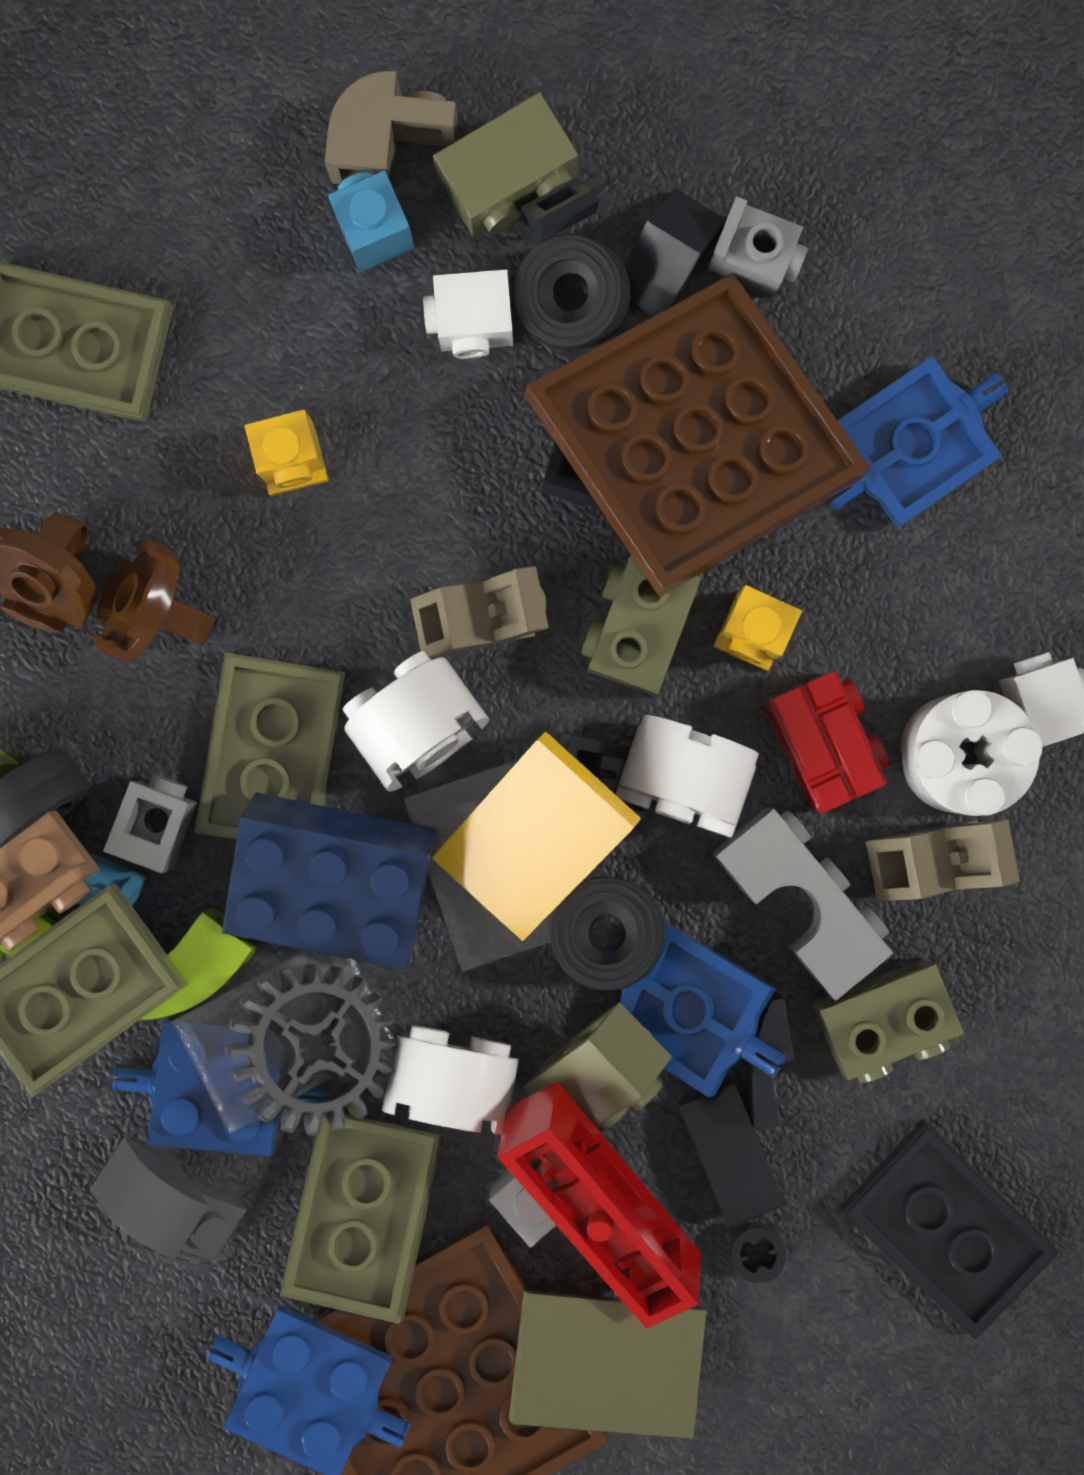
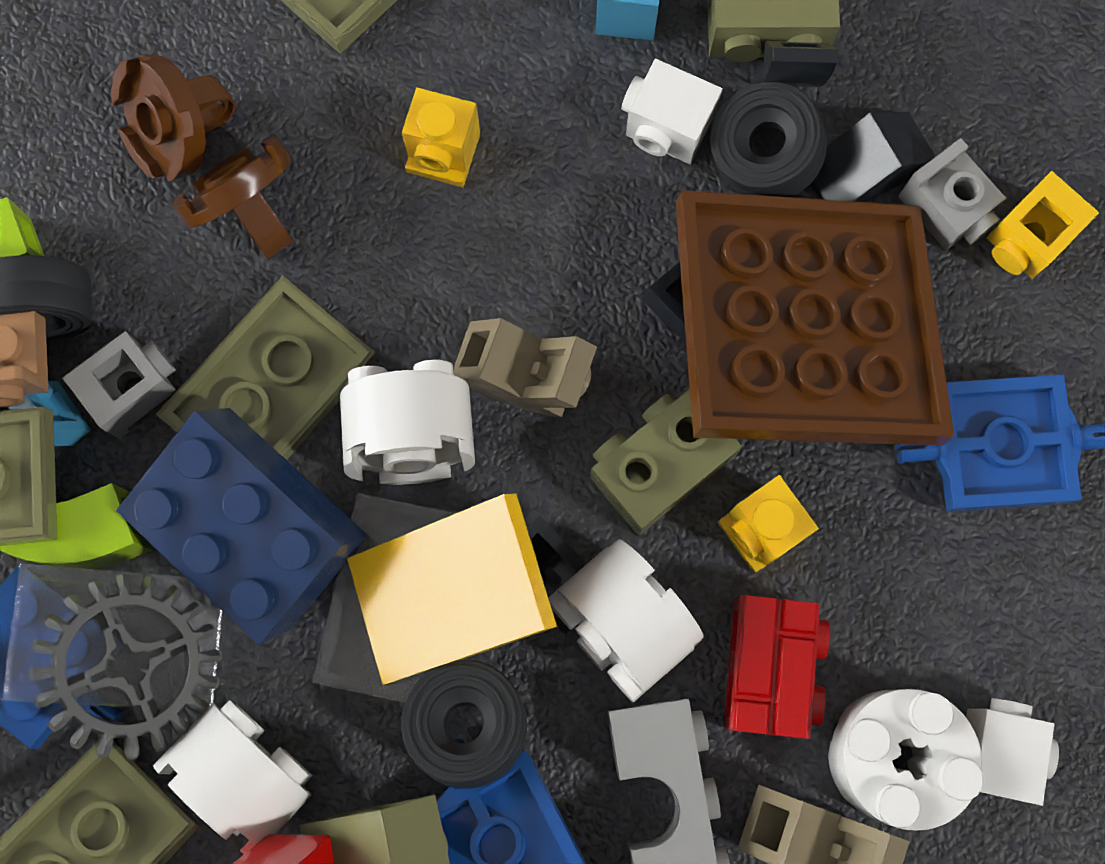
camera: 35 degrees right, 10 degrees down
none -> yellow brick [986,171,1099,279]

